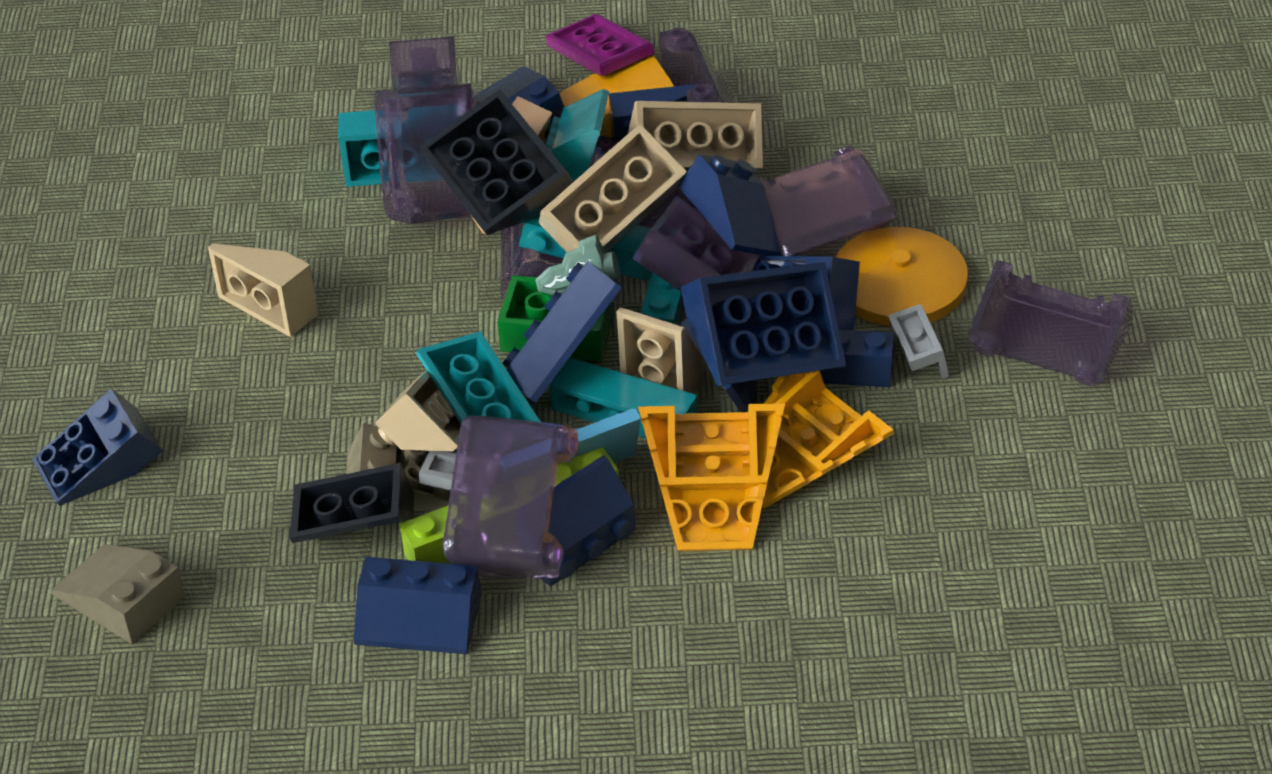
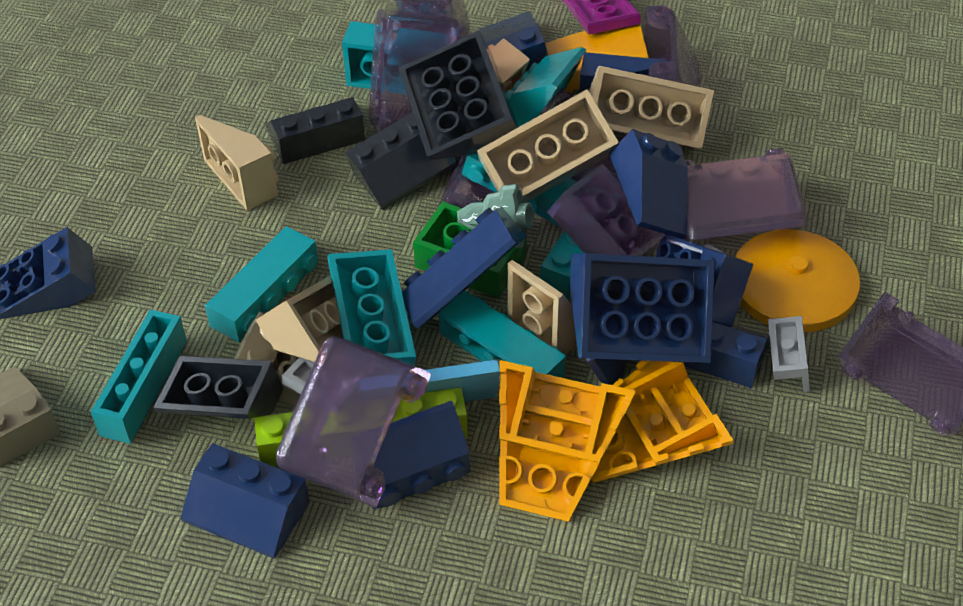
camera: 15 degrees right, 5 degrees up
none -> teal brick [91,309,187,444]
none -> teal brick [204,226,319,342]
none -> black slope [265,97,365,164]
none -> black slope [345,112,457,210]

